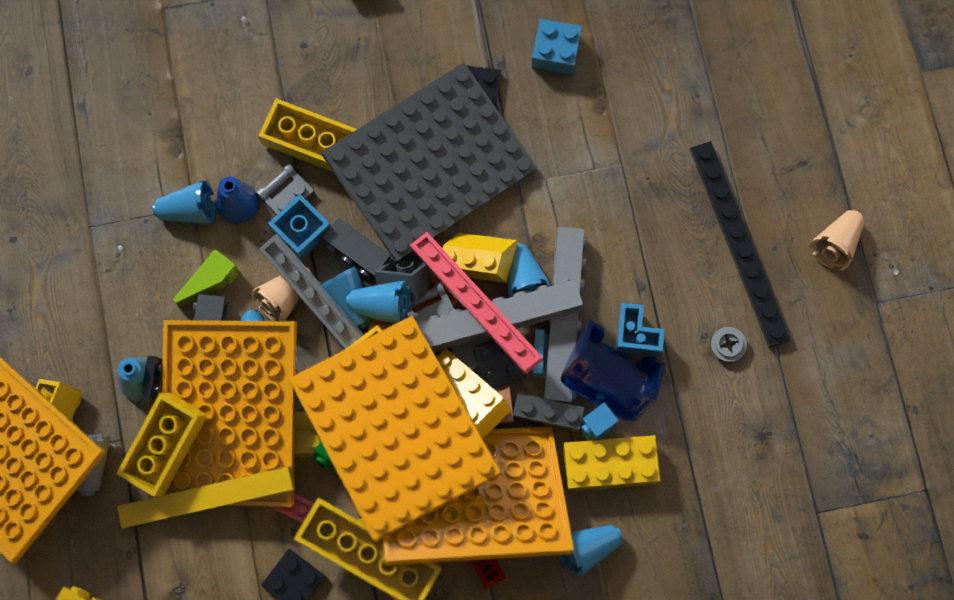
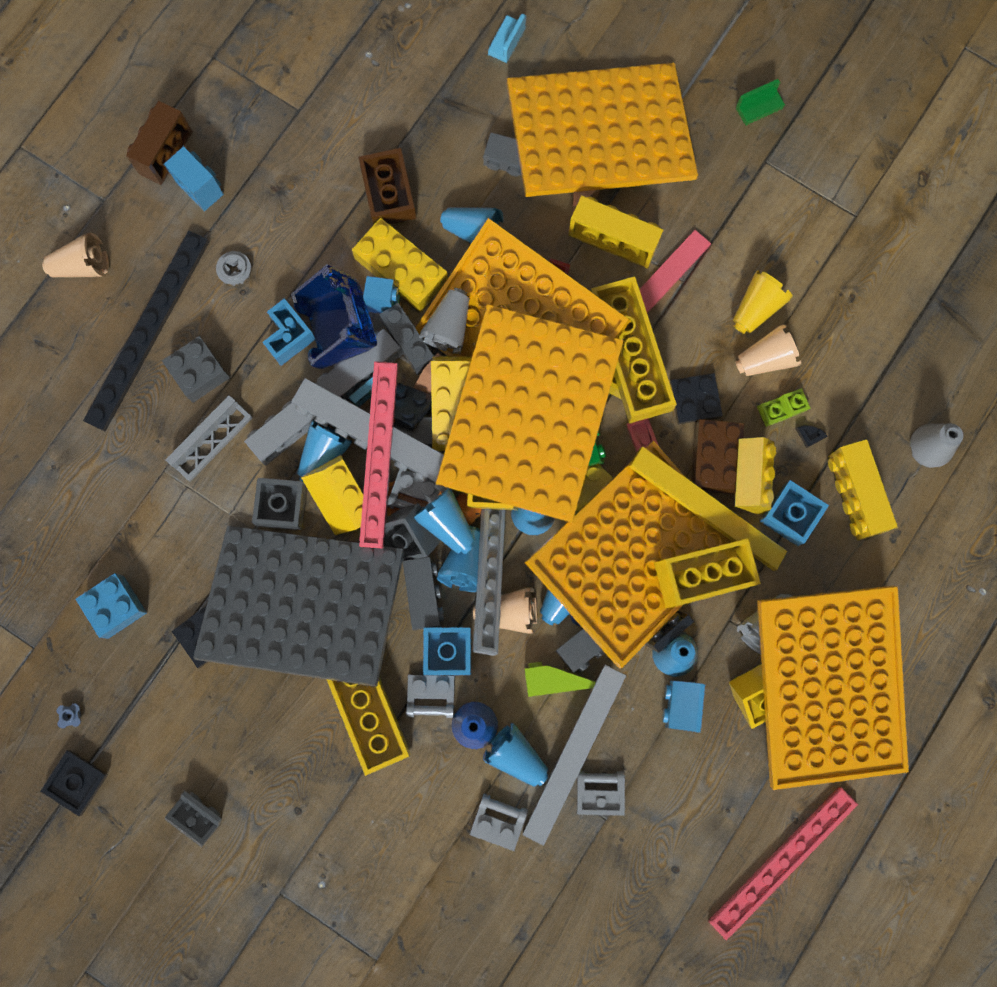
camera: 135 degrees left, 5 degrees up
none -> reddish brown brick [126,100,193,186]
none -> dark grey brick [162,336,230,403]
none -> dark azure brick [164,147,224,212]
none -> light grey fence [166,395,252,482]
none -> dark grey brick [252,478,307,530]
none -> reddish brown brick [358,148,417,225]
none -> light grey cone [419,288,470,354]
none -> light grey plate [470,794,528,851]
none -> light grey tile [522,665,626,846]
none -> light grey plate [577,771,625,816]
none -> dark azure slope [662,681,705,733]
none -> reddish brown brick [691,419,745,494]
none -> yellow slope [735,437,776,514]
none -> dark azure brick [760,480,829,546]

